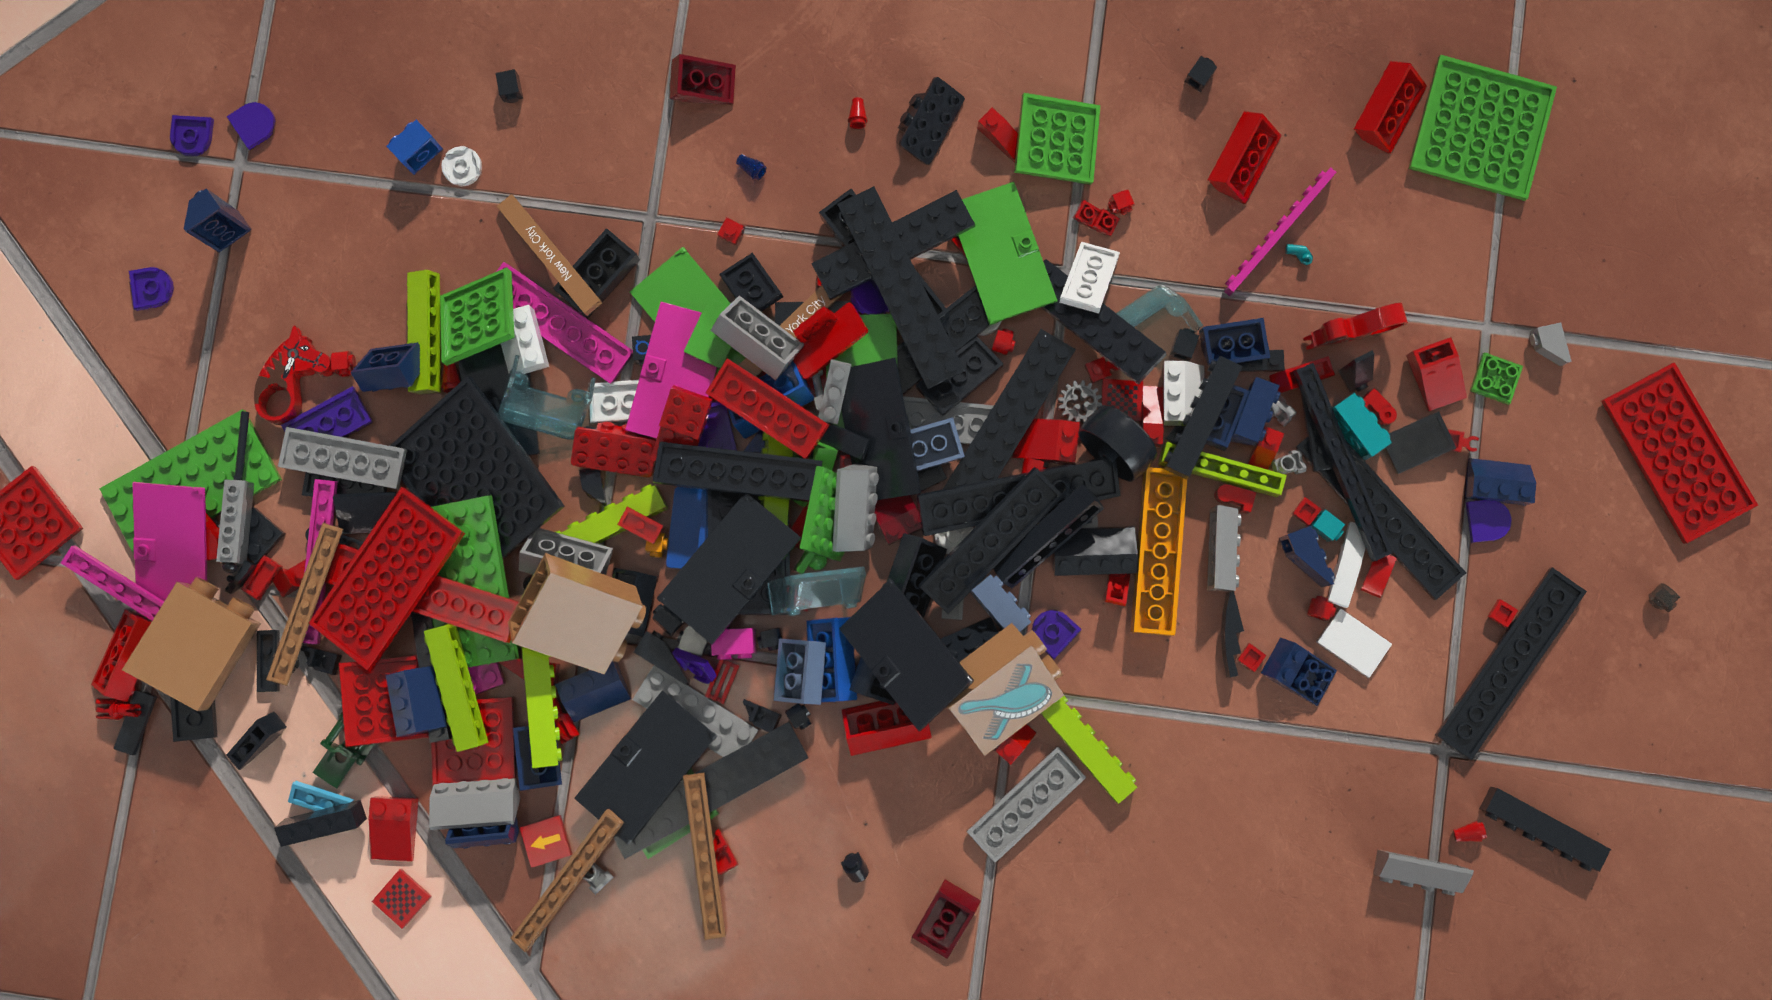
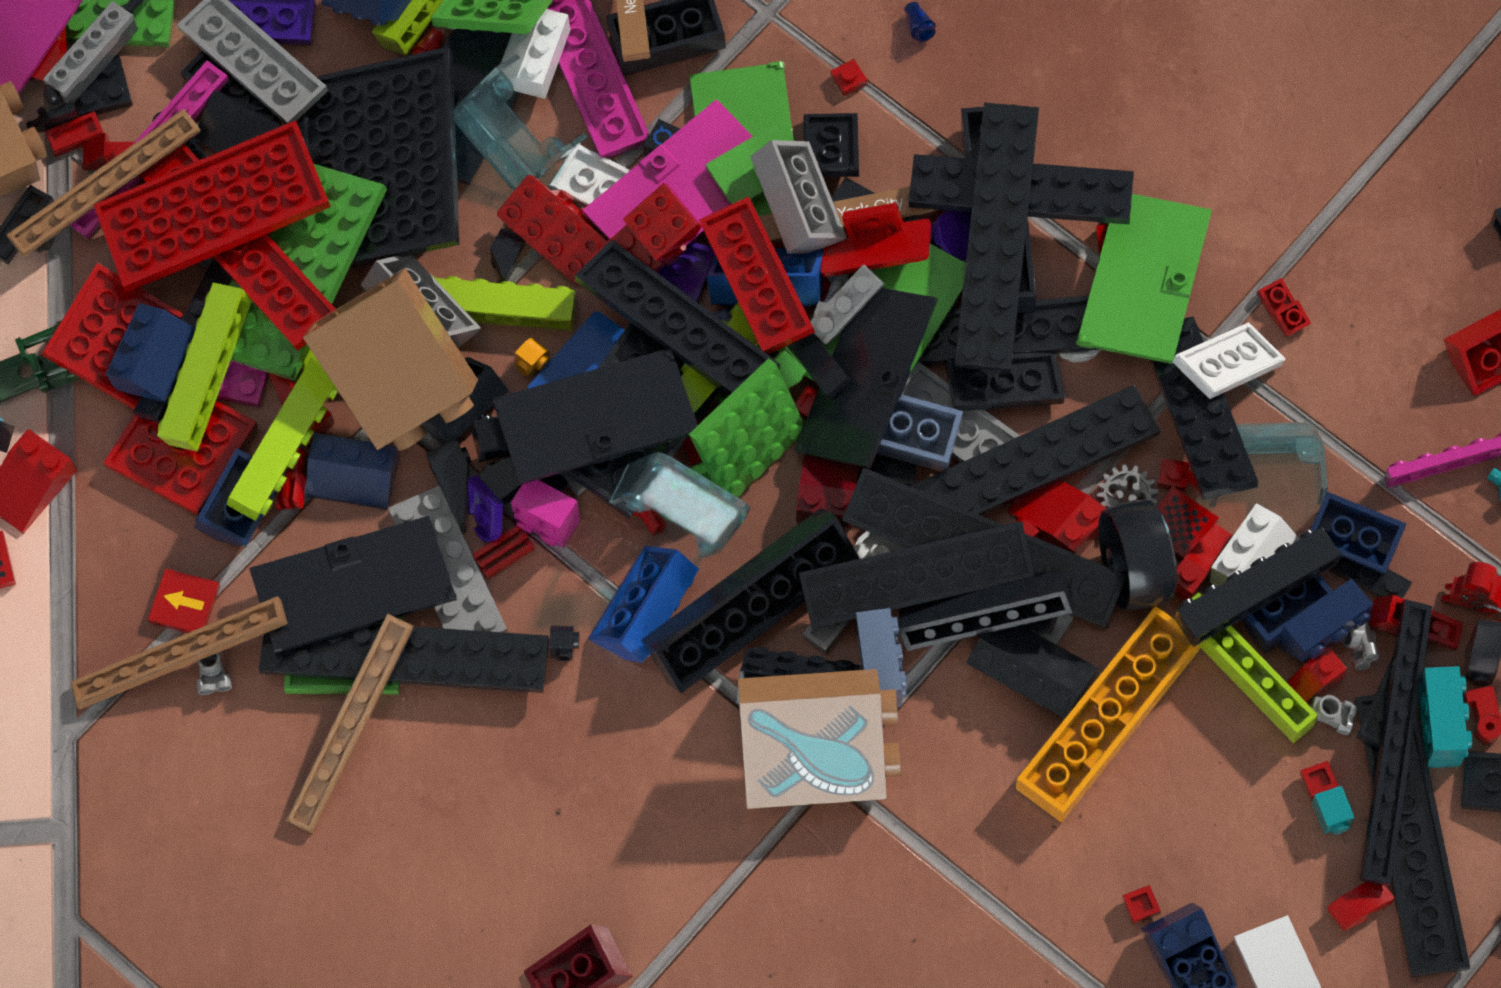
camera: 30 degrees right, 15 degrees down
black slope [301,645,342,675] -> none
light grey slope [429,778,520,830] -> none
dark blue slope [445,817,519,849] -> none
red plate [617,506,664,544] -> none
red slope [713,829,739,875] -> none
black slope [743,699,782,732] -> none
black plate [757,628,783,651] -> none
sand blue brick [774,639,826,705] -> none
light grey slope [833,464,879,552] -> none
black door [839,579,974,731] -> none
black plate [841,852,869,883] -> none
red slope [842,701,932,756] -> none
red cone [848,97,868,129] -> none
black bracket [898,77,965,165] -> none
light grey plate [967,746,1086,863] -> none
red slope [977,107,1018,163] -> none
red plate [992,328,1016,355] -> none
red slope [994,724,1036,765] -> none
bright green plate [1014,93,1101,185] -> none
dark purple tile [1032,610,1082,660] -> none
lime brick [1040,696,1137,804] -> none
red slope [1103,574,1130,606] -> none
red plate [1108,190,1135,215] -> none
black brick [1169,328,1199,362] -> none
light grey slope [1207,505,1241,592] -> none
red leg [1214,484,1256,514] -> none
black slope [1221,591,1244,678] -> none
dark blue slope [1279,526,1335,587] -> none
red plate [1307,596,1336,621] -> none
white slope [1327,522,1366,608] -> none

